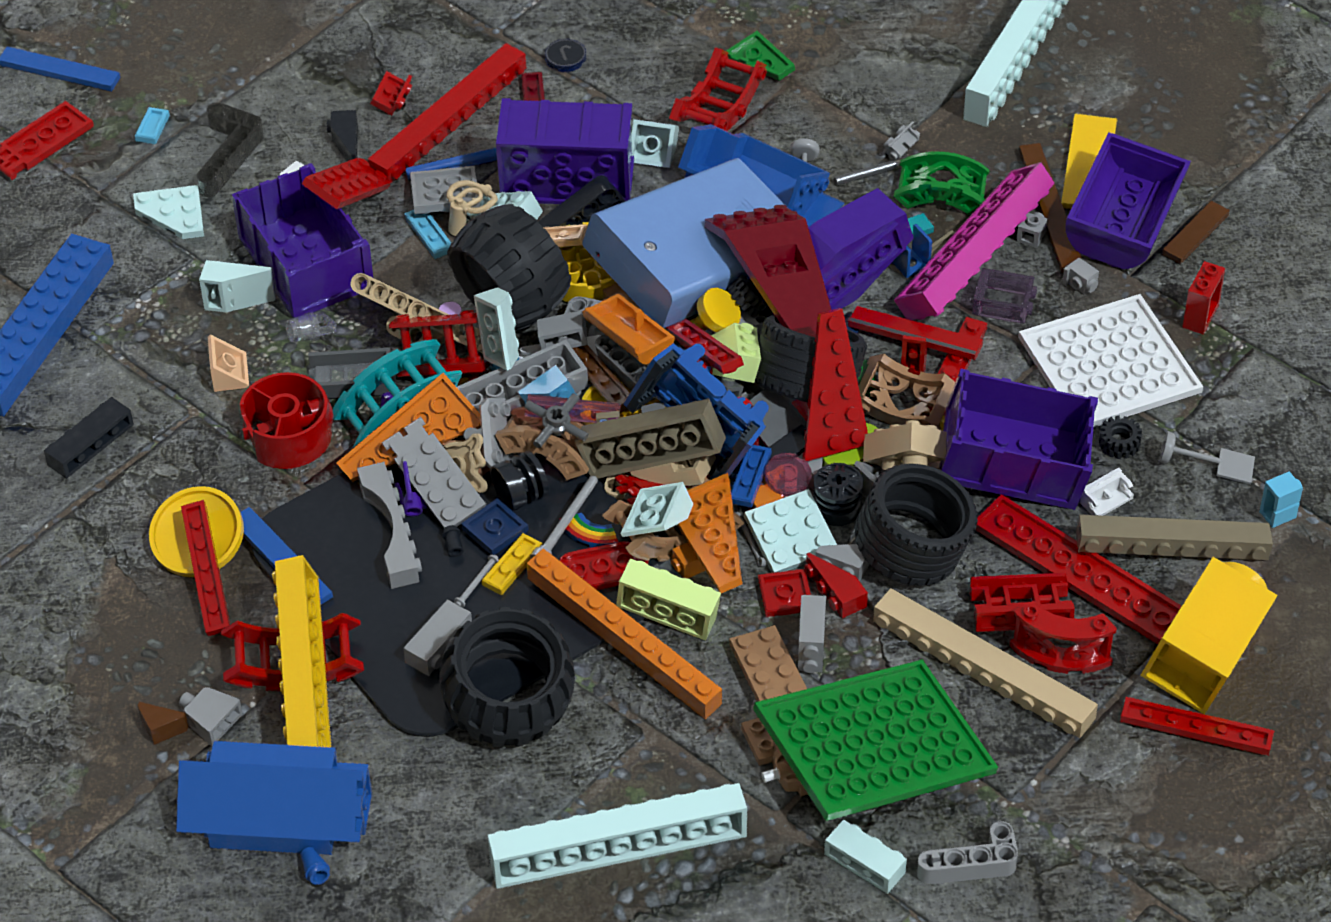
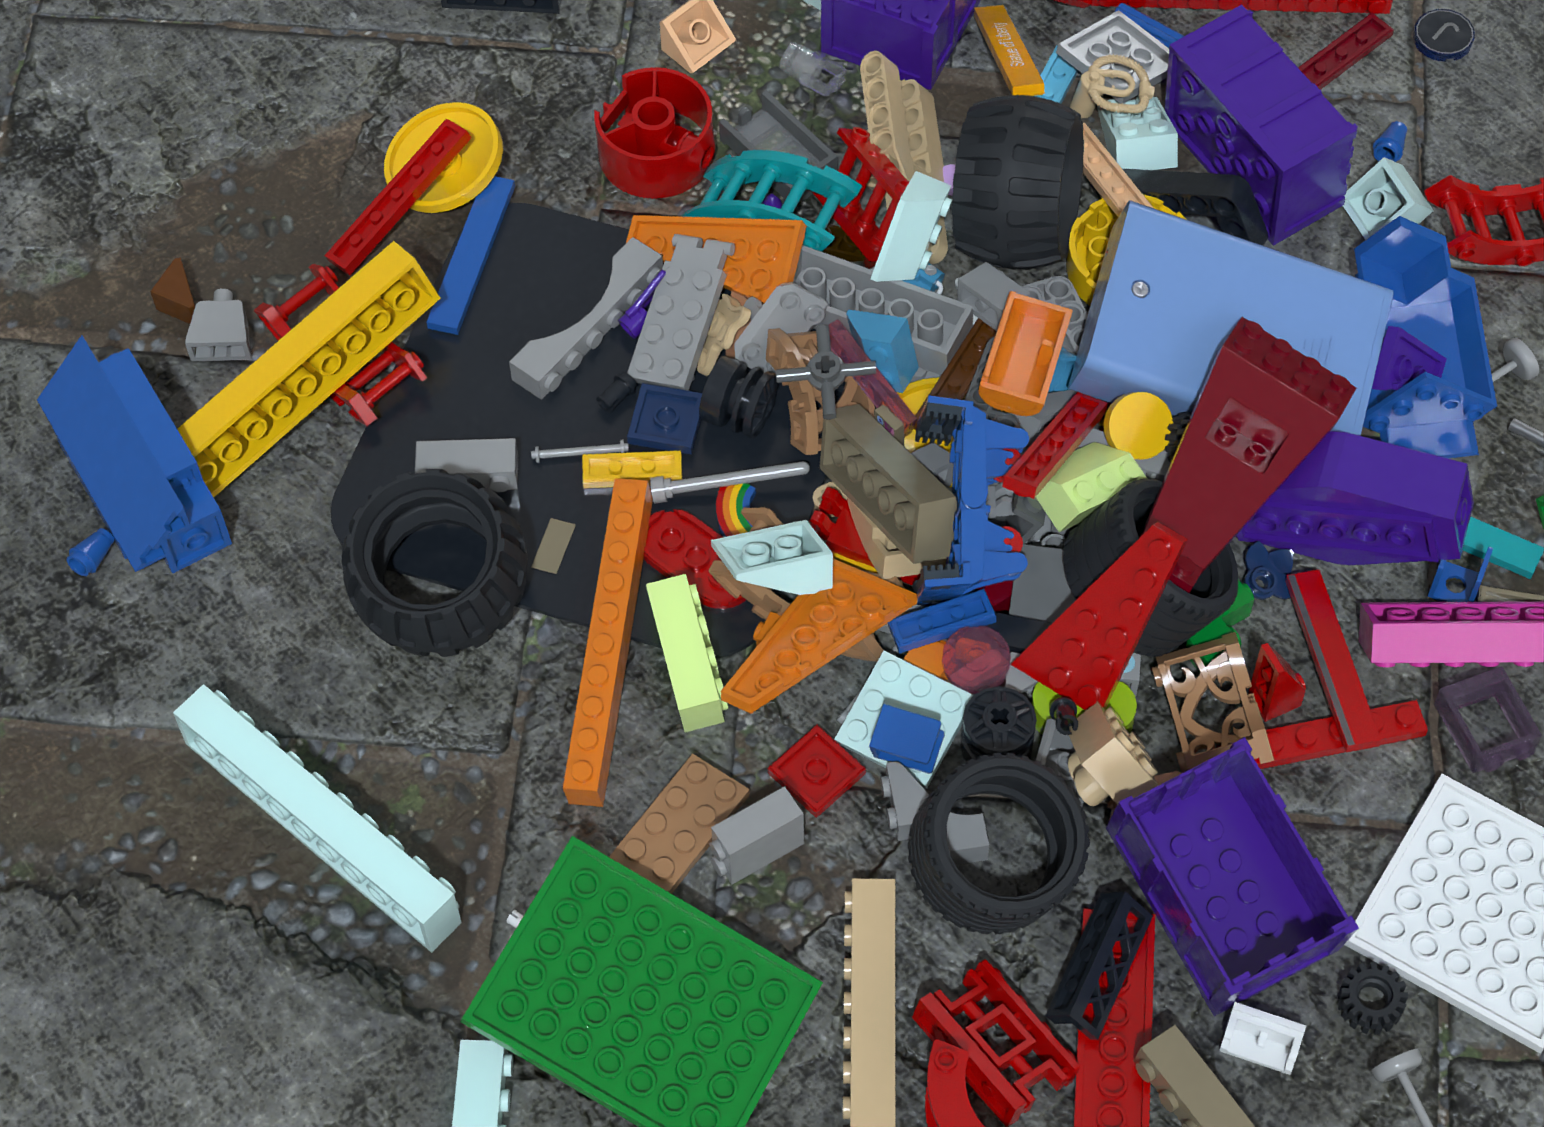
camera: 55 degrees right, 10 degrees up
red slope [804,553,868,618] -> none
none -> blue piece [869,704,945,774]
none -> light orange tile [974,5,1045,96]
none -> black fence [1045,892,1153,1040]
none -> black pin [1049,697,1078,735]
none -> dark purple wing [1372,326,1447,390]

